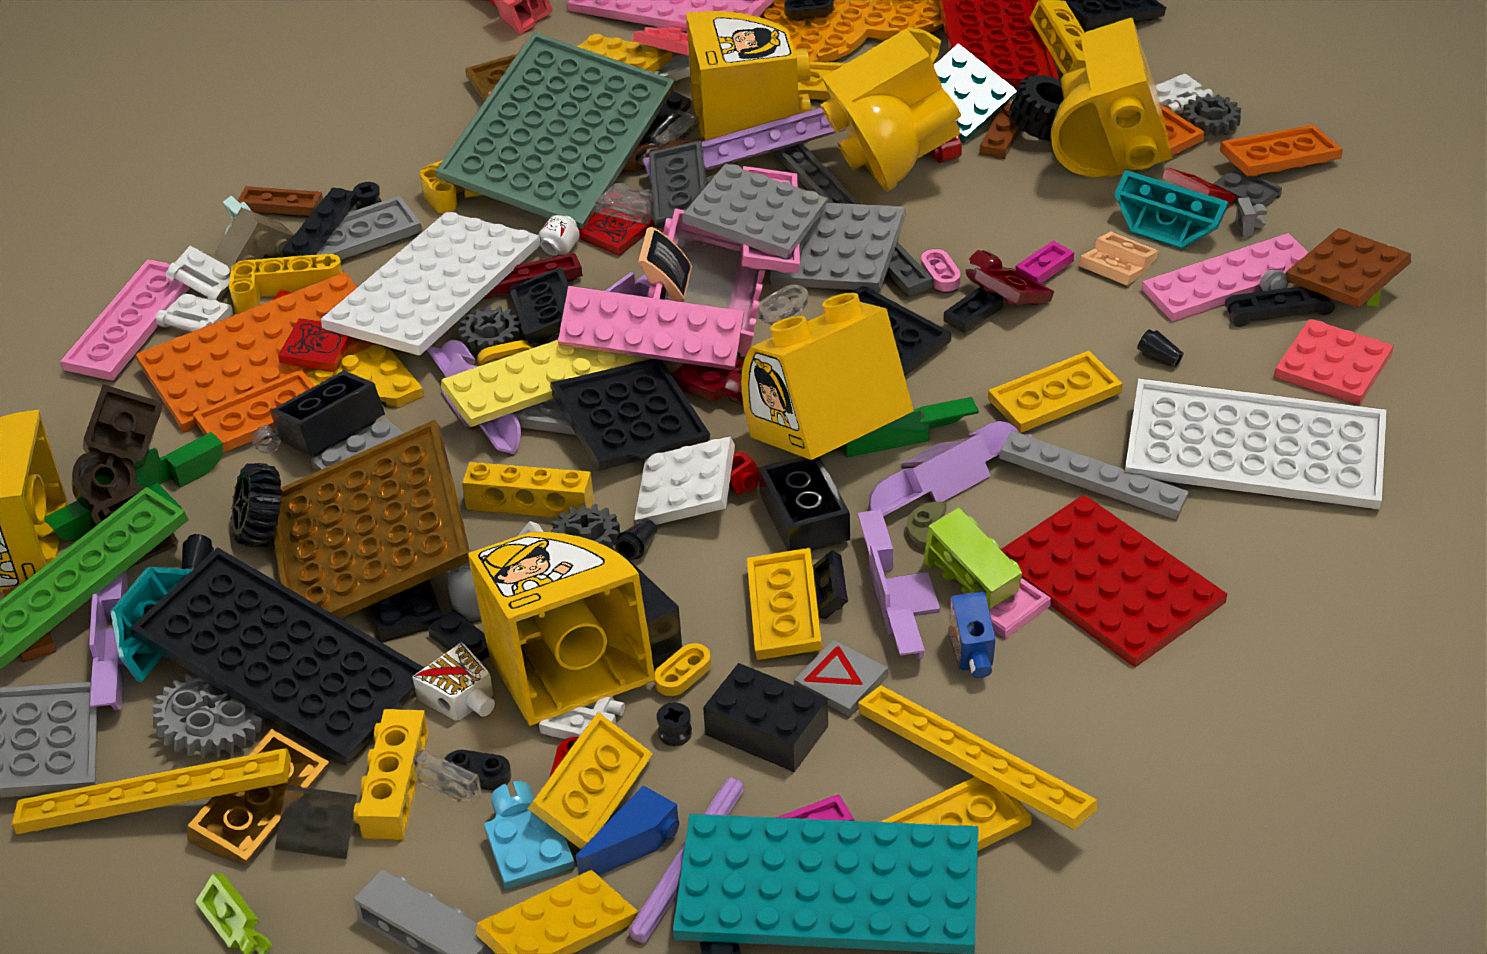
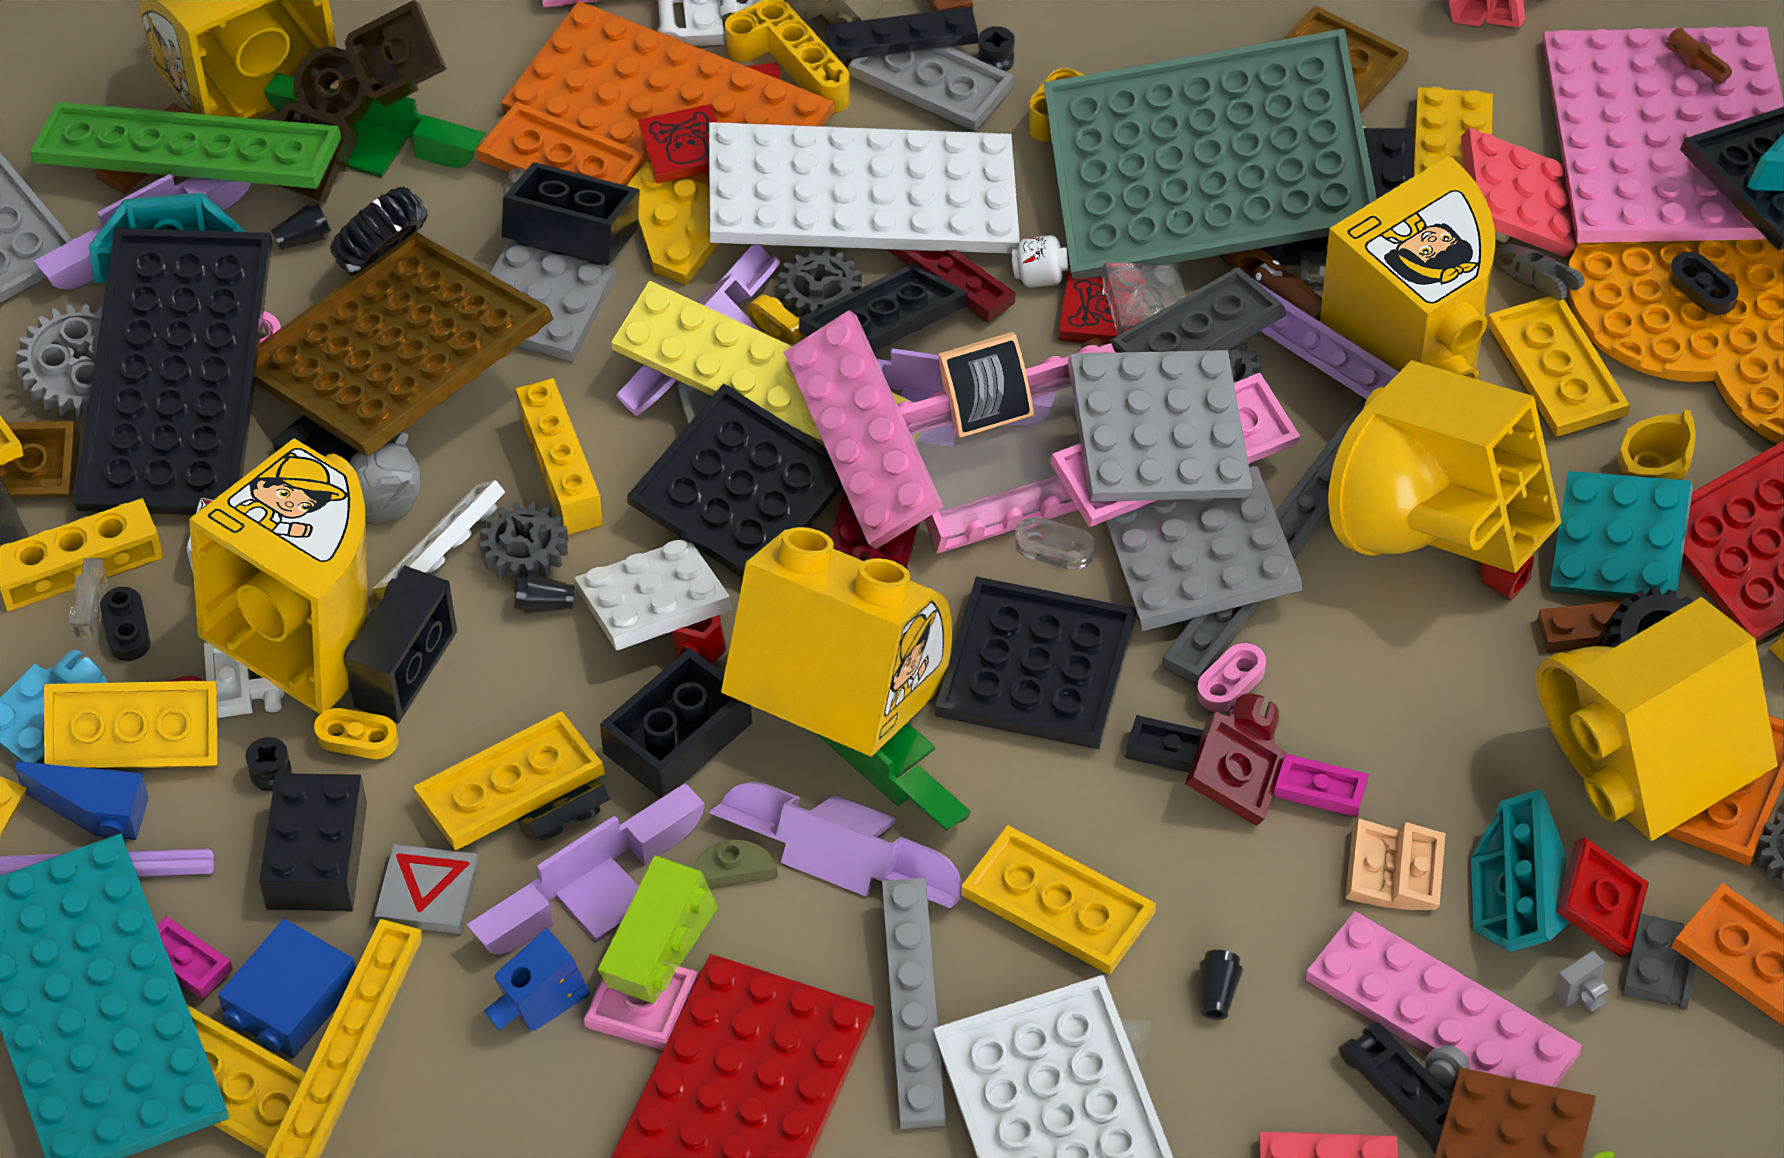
camera: 60 degrees right, 10 degrees up
none -> blue brick [218,918,356,1059]

